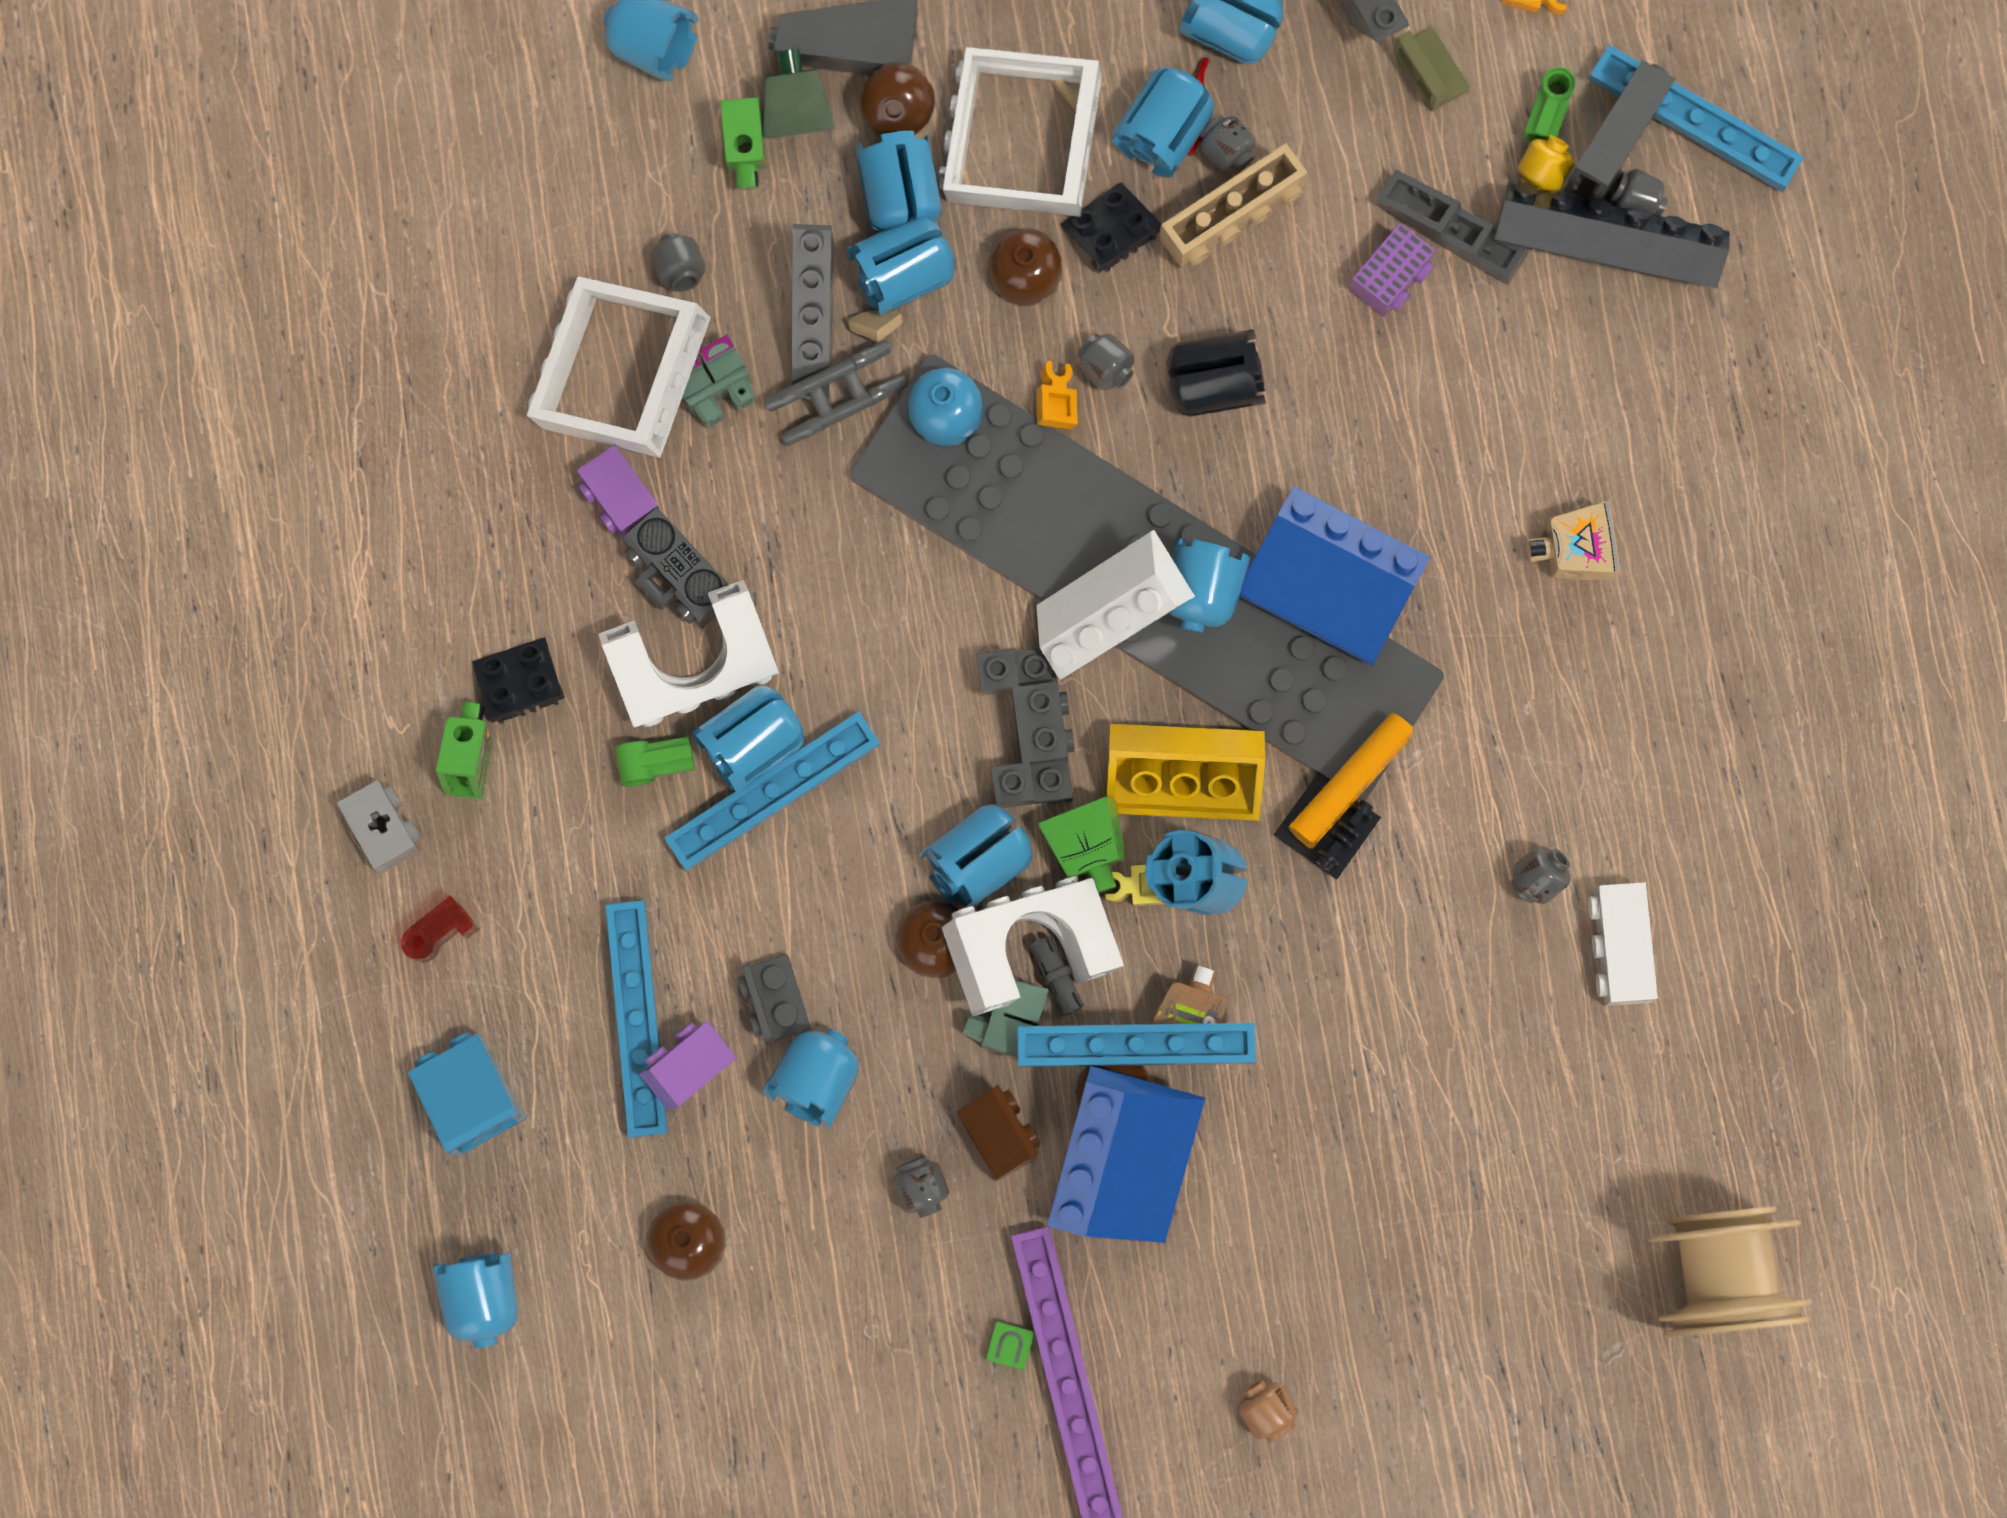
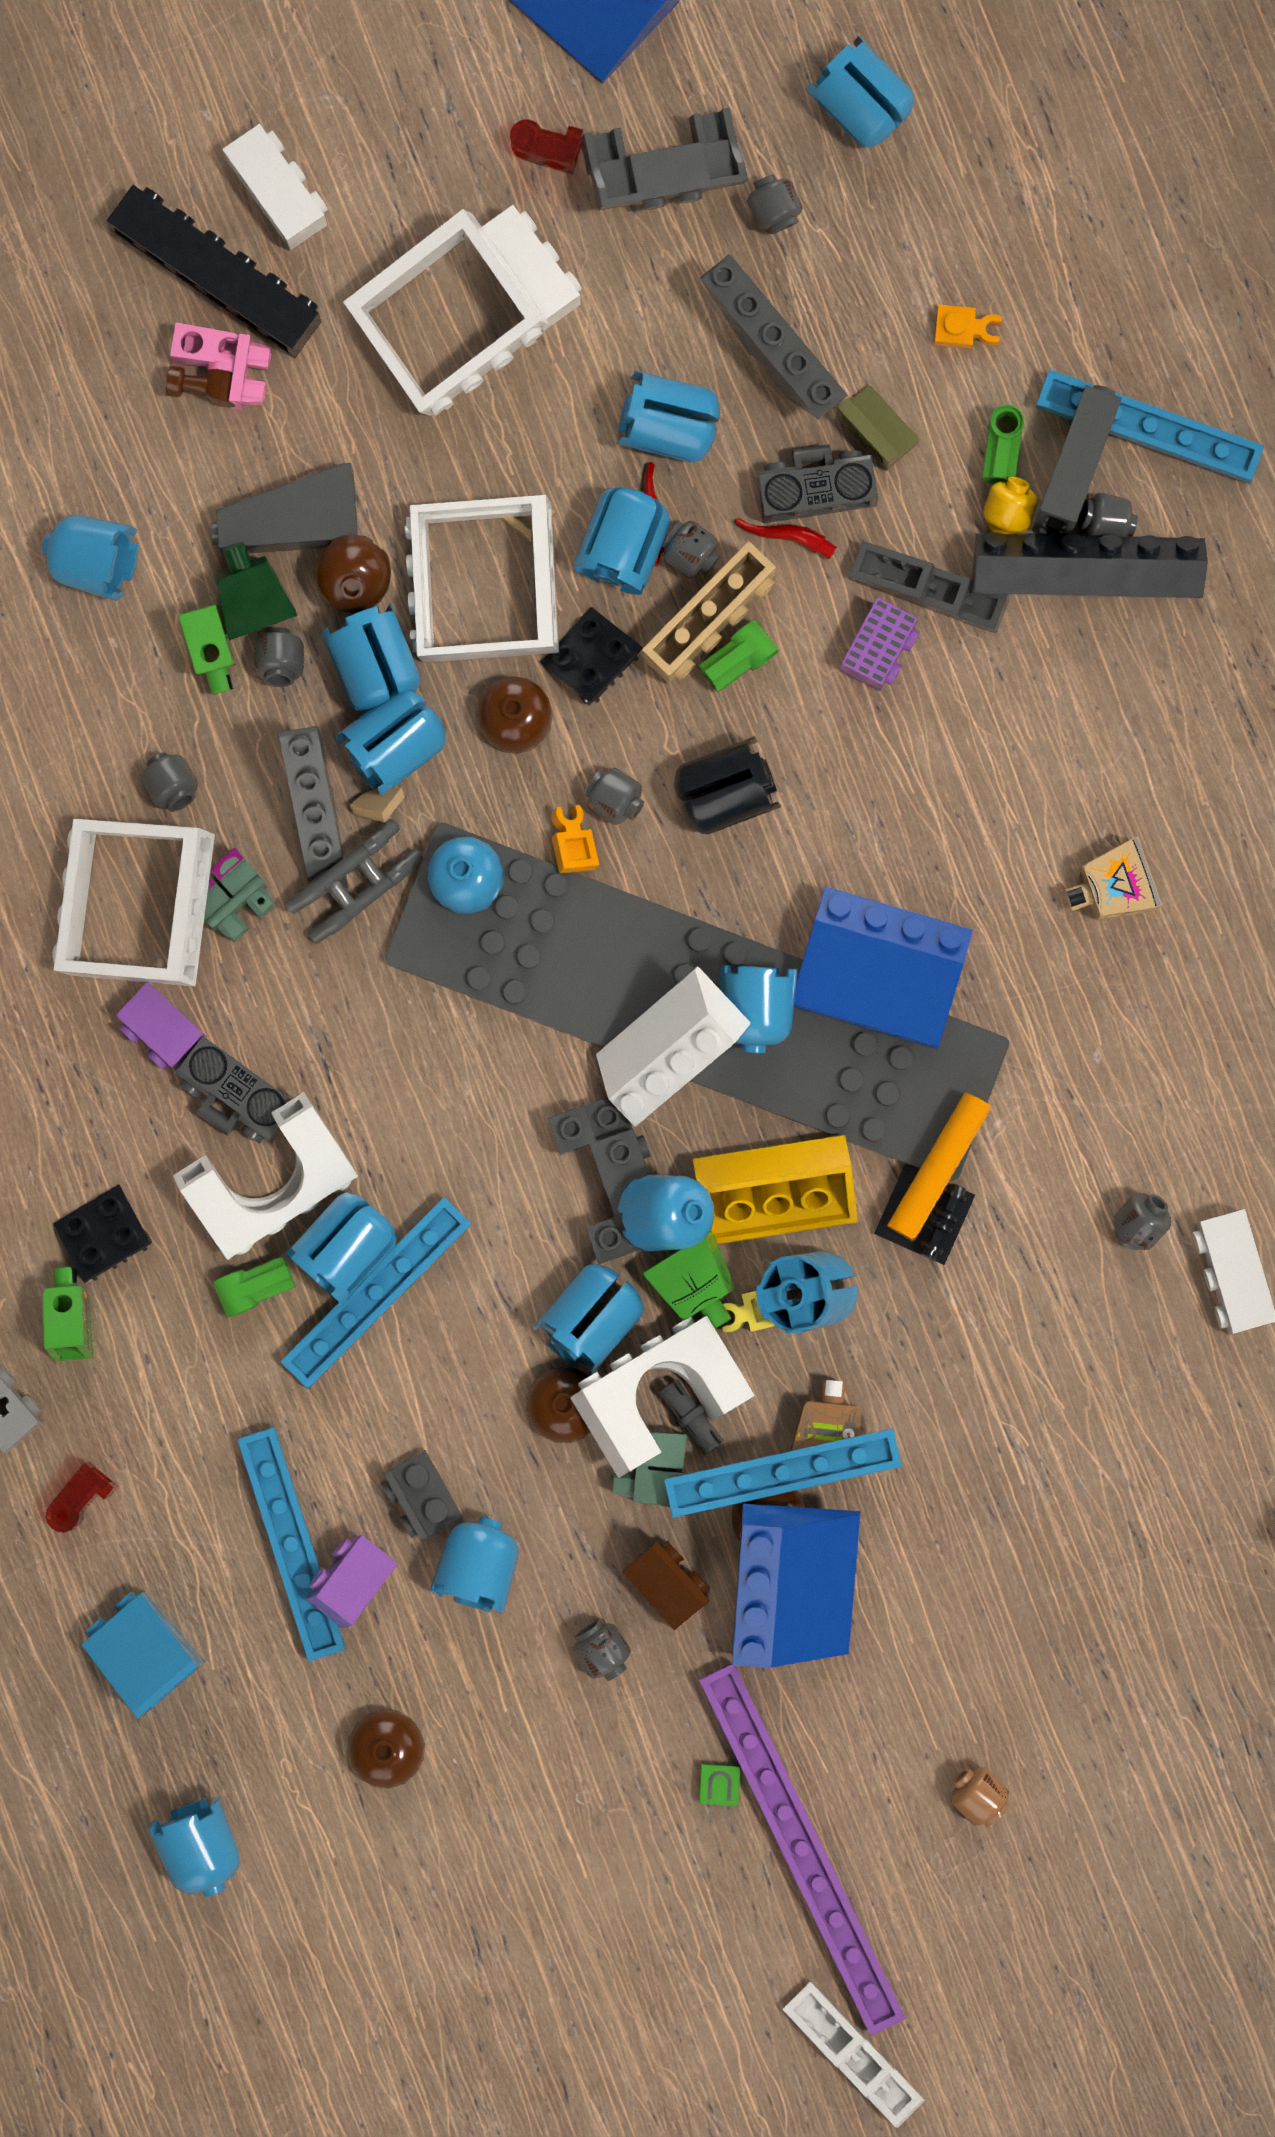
camera: 10 degrees left, 5 degrees up
none -> dark grey head [254,627,304,687]
none -> dark azure cylinder [618,1174,714,1251]
none -> bright green piece [699,620,779,693]
none -> red animal [734,518,837,560]
none -> dark grey piece [757,444,878,524]

